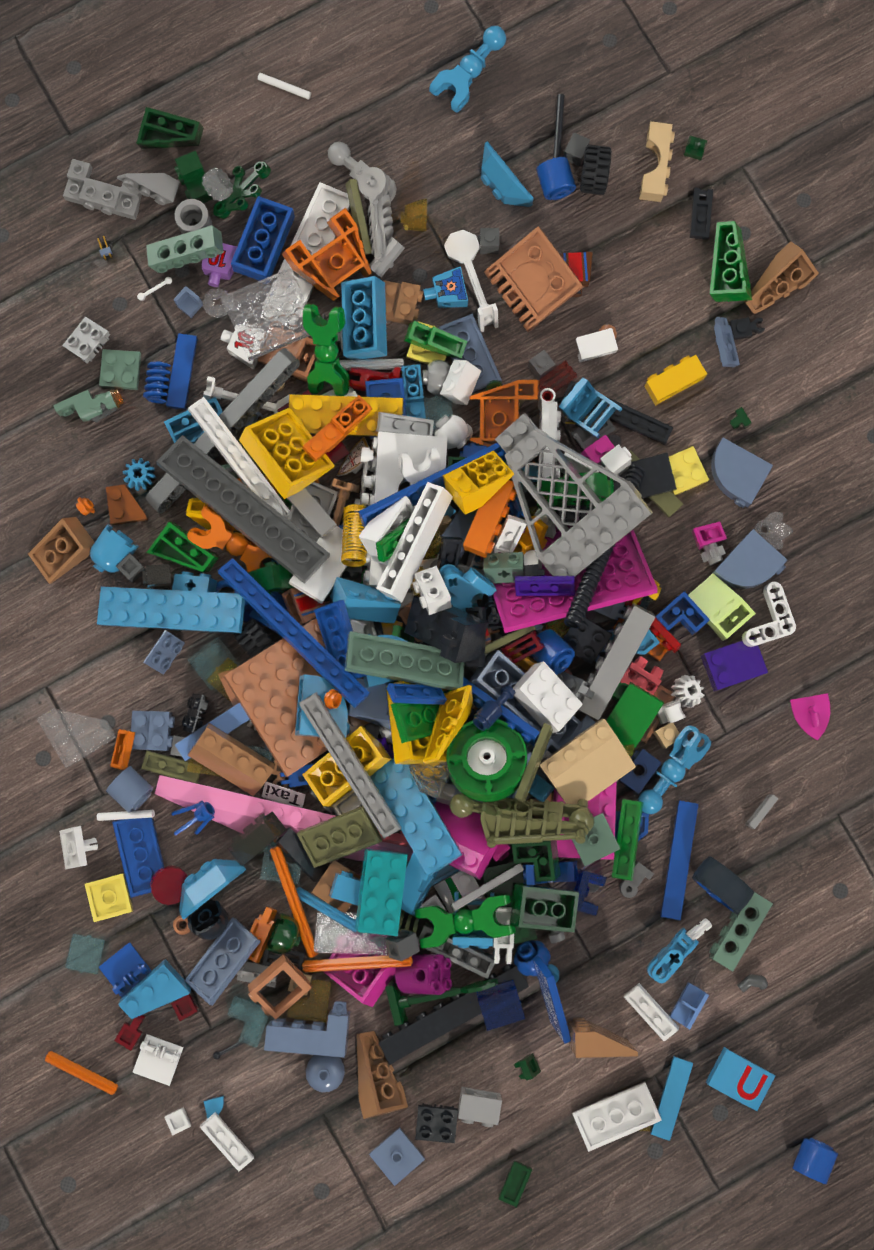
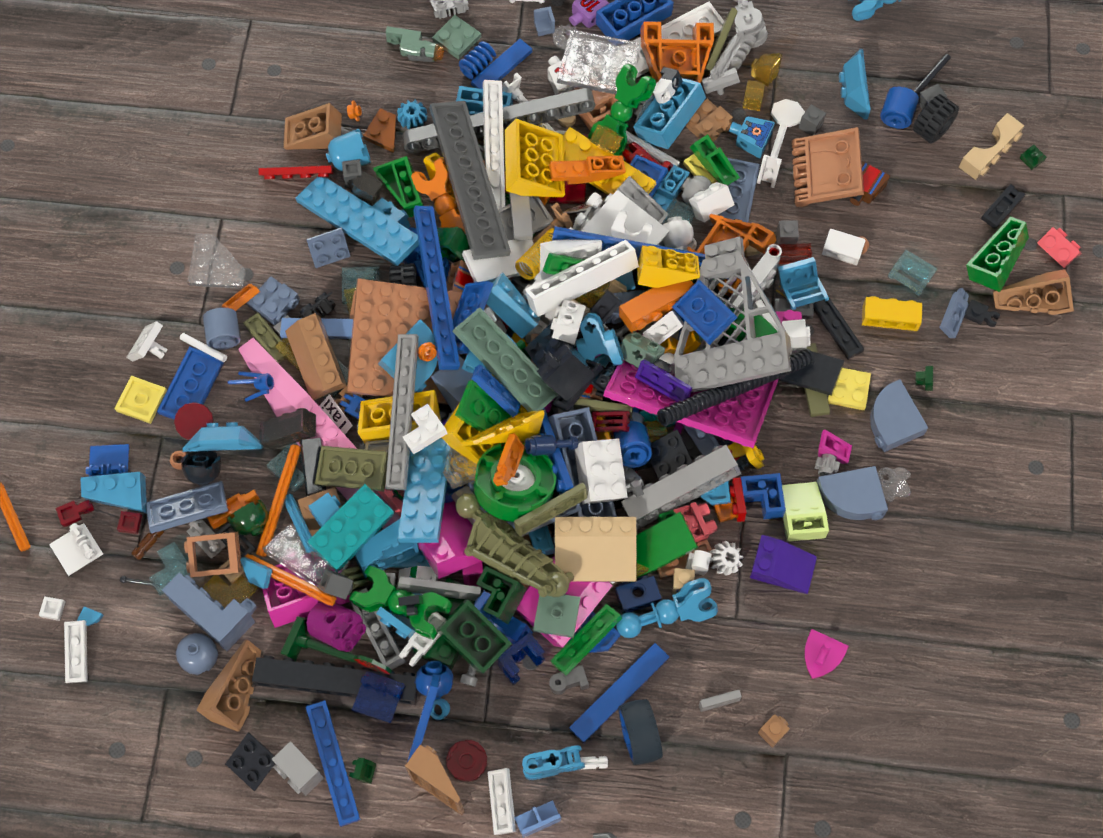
camera: 35 degrees right, 15 degrees down
clear light blue piece [65,934,105,974] -> none
sand blue plate [369,1127,425,1186] -> none
sand green brick [709,892,773,972] -> none
white beam [742,582,796,647] -> none
none -> reddish brown axle [131,530,164,560]
none -> dark azure tile [240,557,272,589]
none -> red plate [259,166,334,180]
none -> blue plate [306,700,361,827]
none -> black tile [398,595,423,616]
none -> white plate [403,404,448,454]
none -> dark red tile [446,740,487,782]
none -> orange hinge [493,433,525,486]
none -> clear yellow brick [590,125,623,154]
none -> leg [653,67,683,103]
none -> blue tile [672,280,737,345]
none -> clear yellow brick [742,80,765,111]
none -> medium nougat brick [758,714,790,748]
none -> clear light blue plate [887,250,937,296]
none -> coral bracket [1037,227,1082,269]

